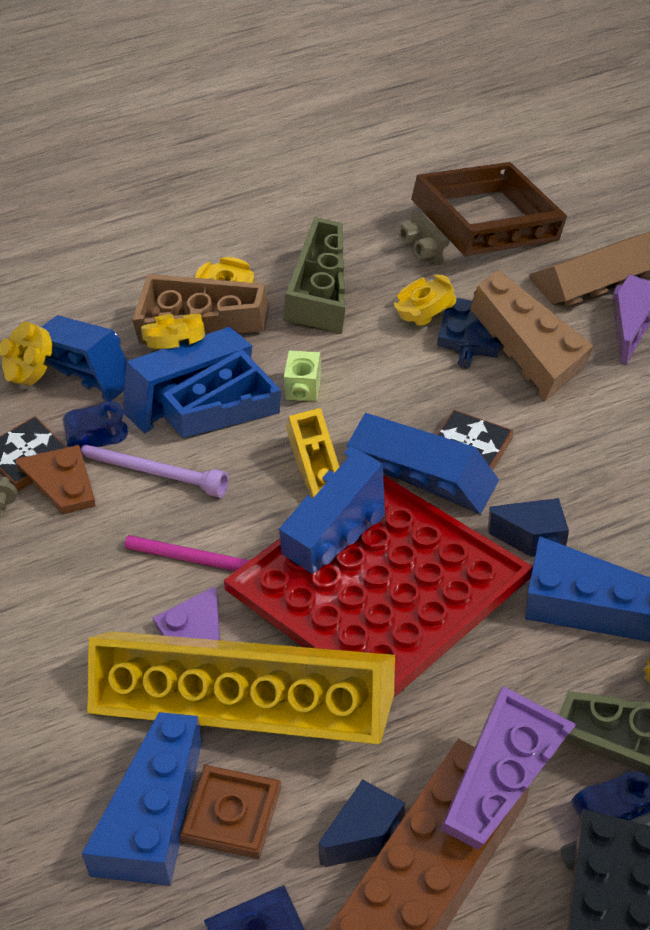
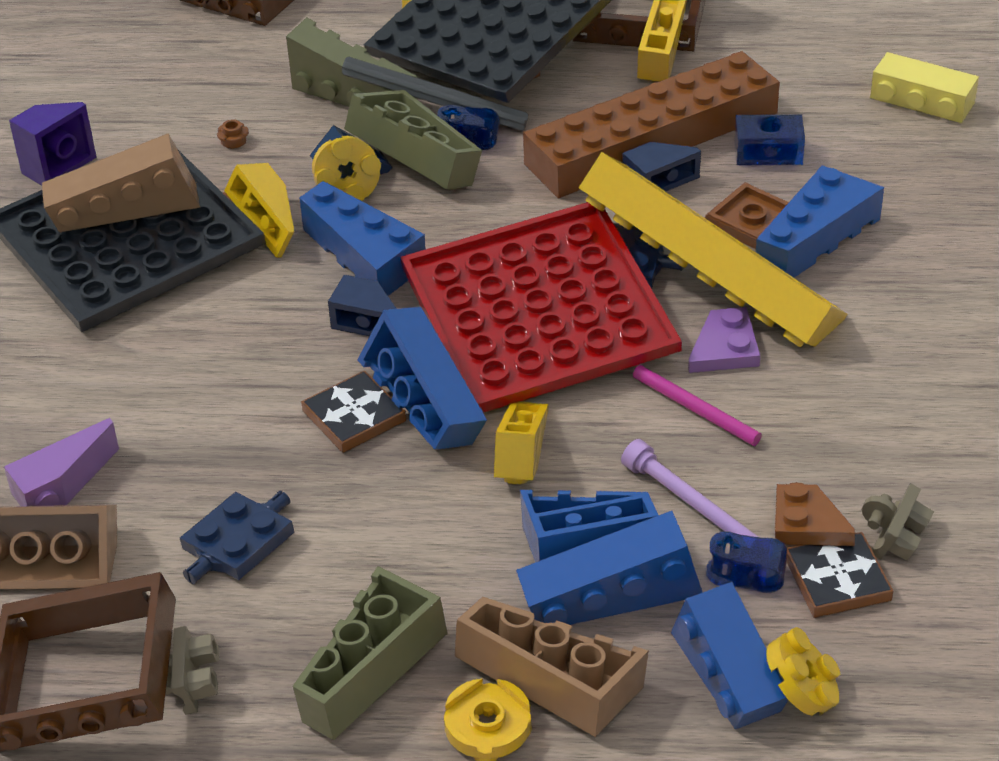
camera: 155 degrees left, 5 degrees down
yellow plate [141,314,205,349] -> none
blue wedge [279,445,385,574] -> none
yellowish green brick [284,351,322,402] -> none
yellow plate [394,275,457,326] -> none
medium lavender wing [440,686,576,850] -> none
medium nougat wedge [470,270,594,402] -> none

